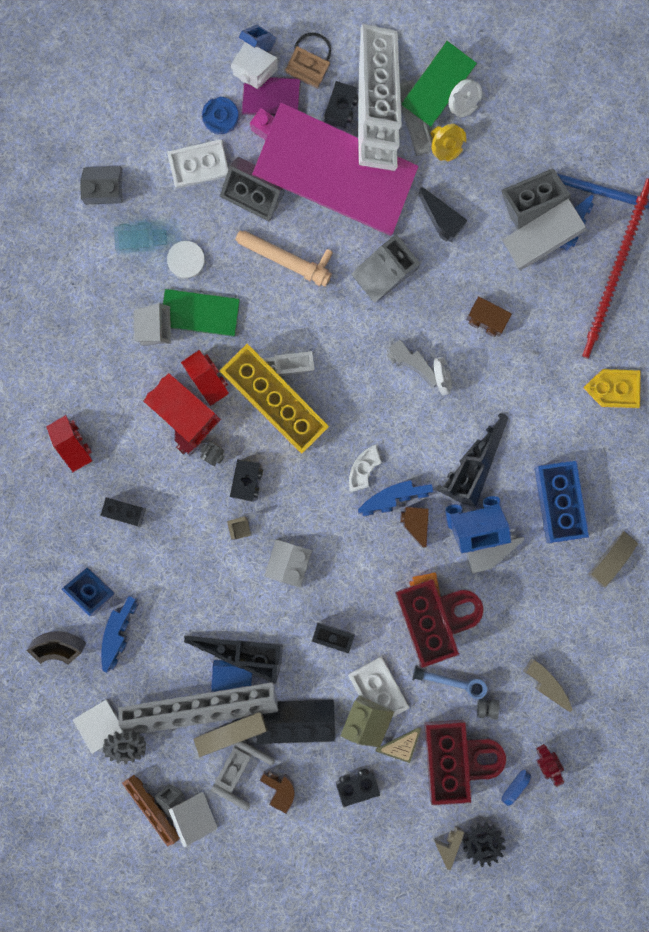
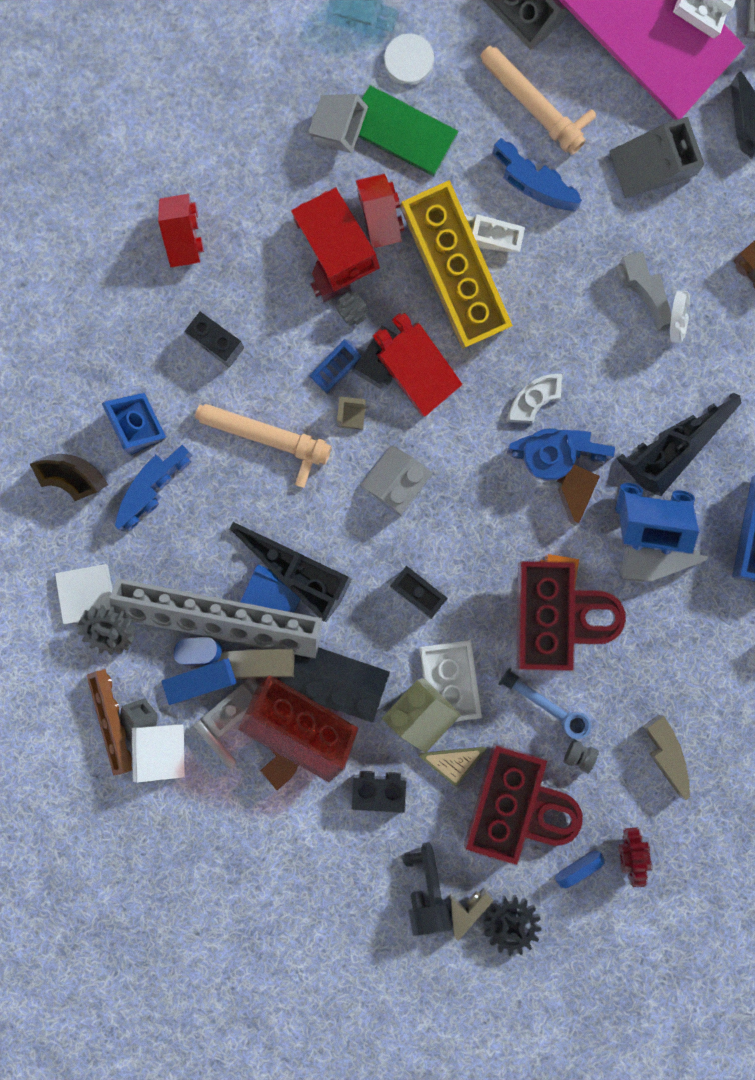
camera: 25 degrees right, 0 degrees up
none -> blue tile [161,658,237,705]
none -> tile [173,637,222,666]
none -> light nougat cylinder [195,404,332,488]
none -> clear red brick [238,675,359,783]
none -> blue slope [309,339,362,394]
none -> red tile [372,313,463,417]
none -> black piece [402,842,452,936]
none -> blue slope [492,138,582,212]
none -> blue tile [523,428,576,481]

